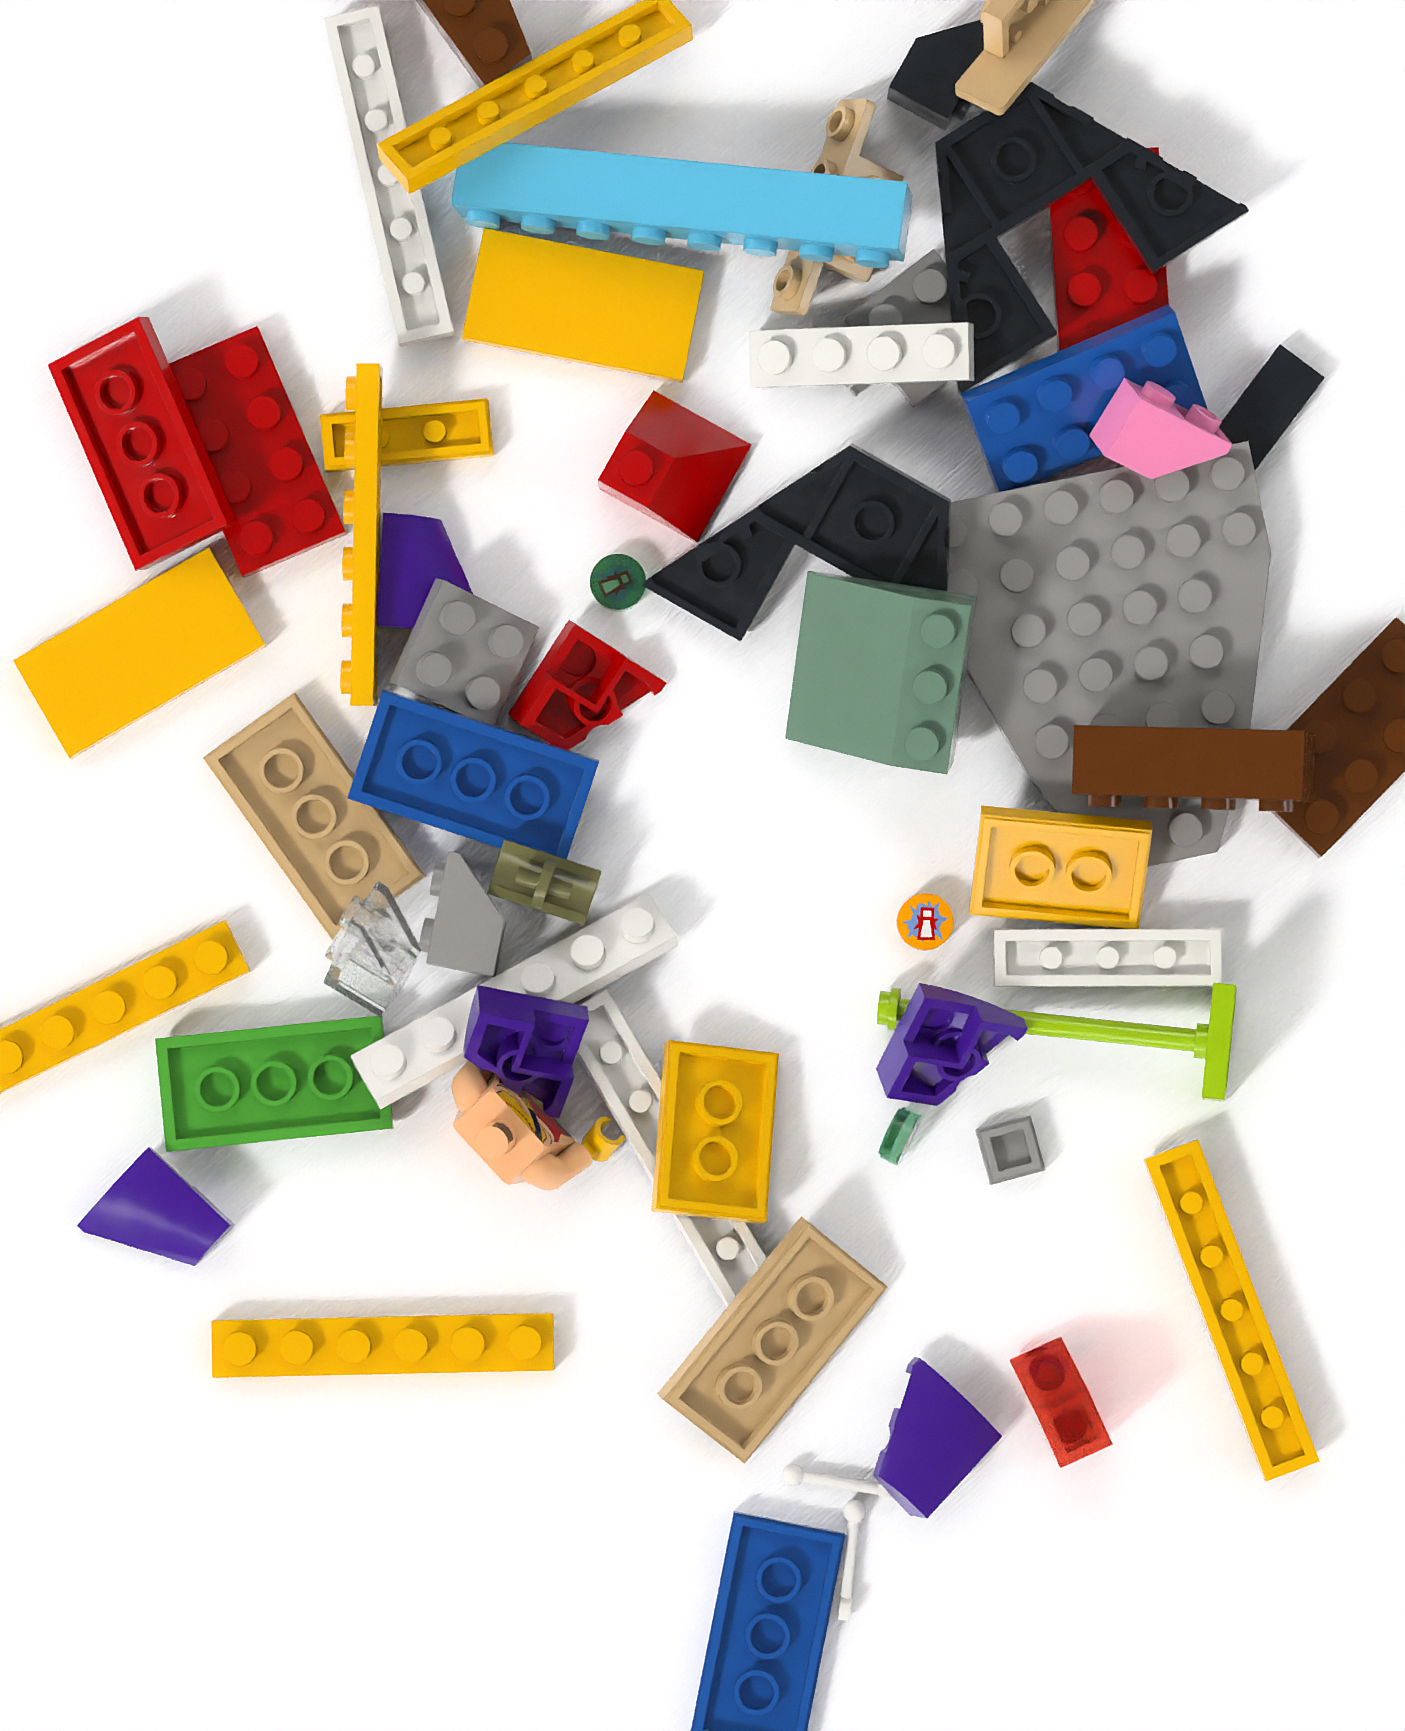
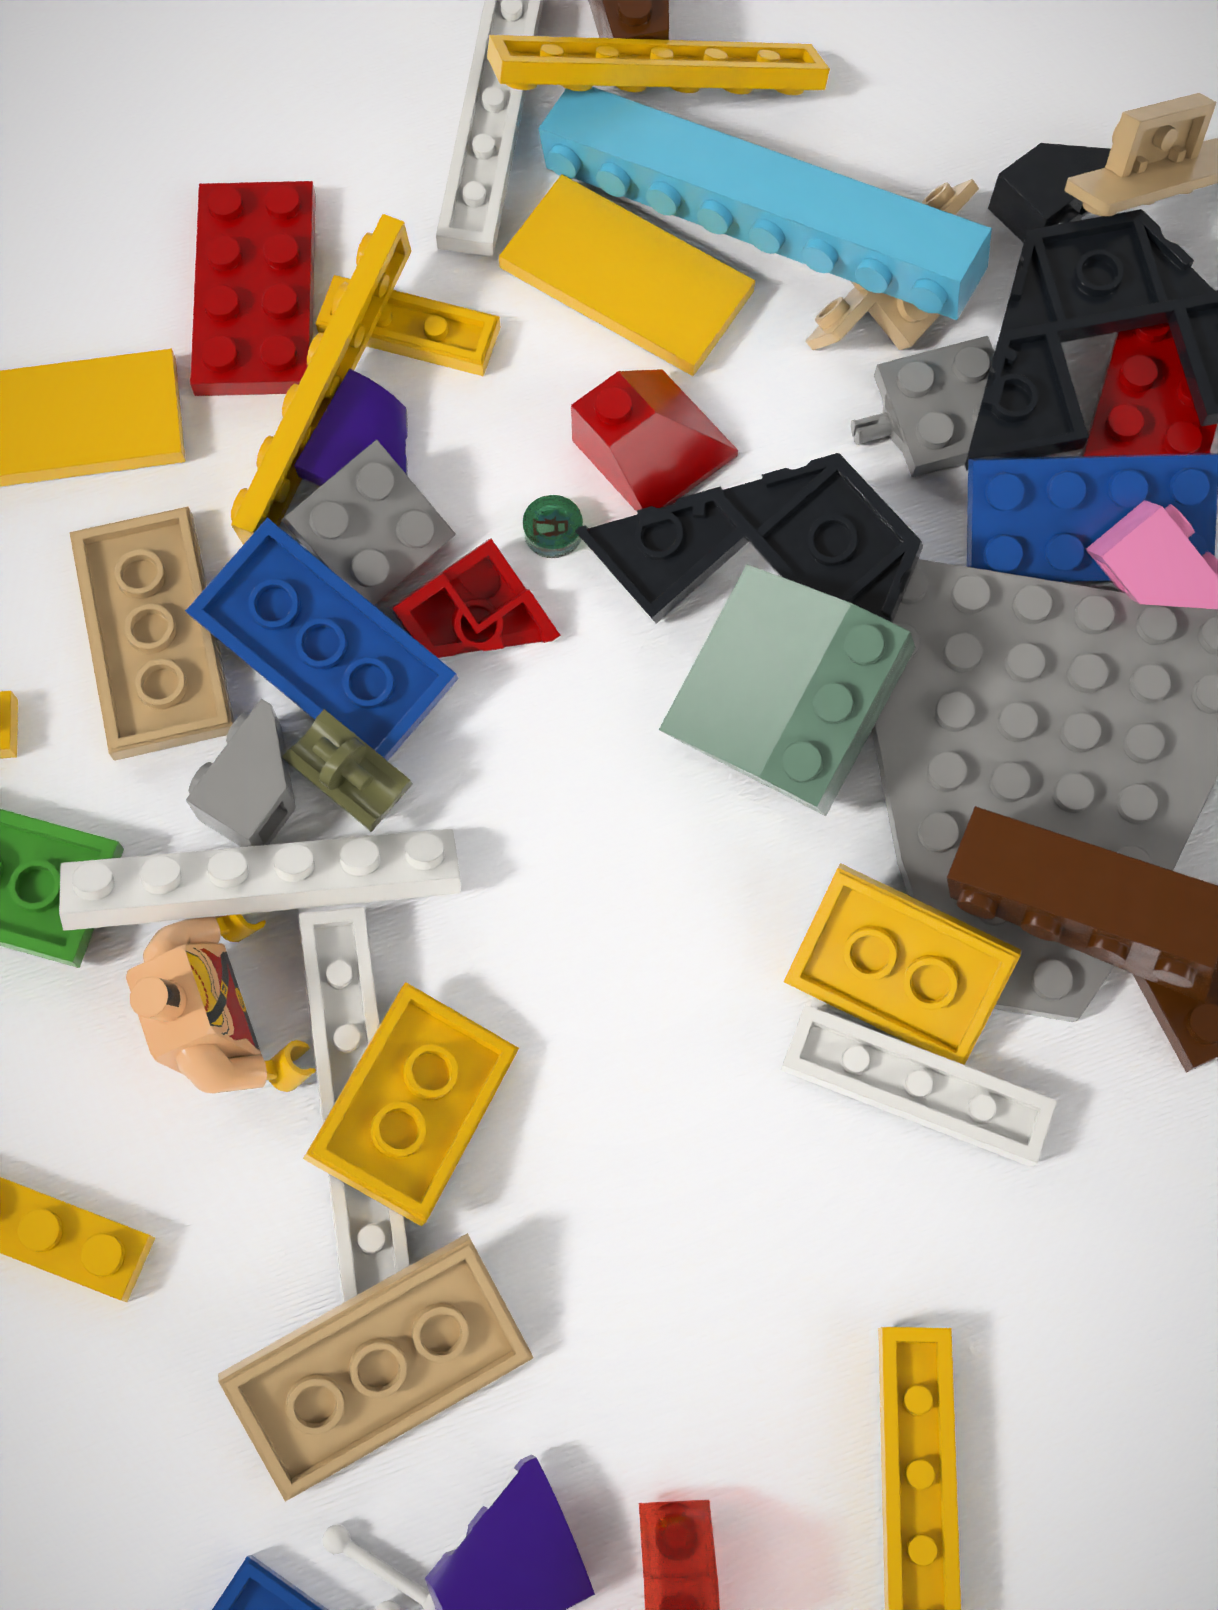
camera: 20 degrees right, 15 degrees down
red plate [48,317,237,571] -> none
clear slope [323,881,422,1018] -> none
dark purple slope [463,985,589,1118] -> none
white plate [749,322,974,388] -> none
dark purple slope [876,983,1028,1106] -> none
lime tile [877,982,1237,1102] -> none
clear green tile [878,1107,922,1166] -> none
tile [896,893,954,951] -> none
light grey tile [975,1115,1046,1185] -> none

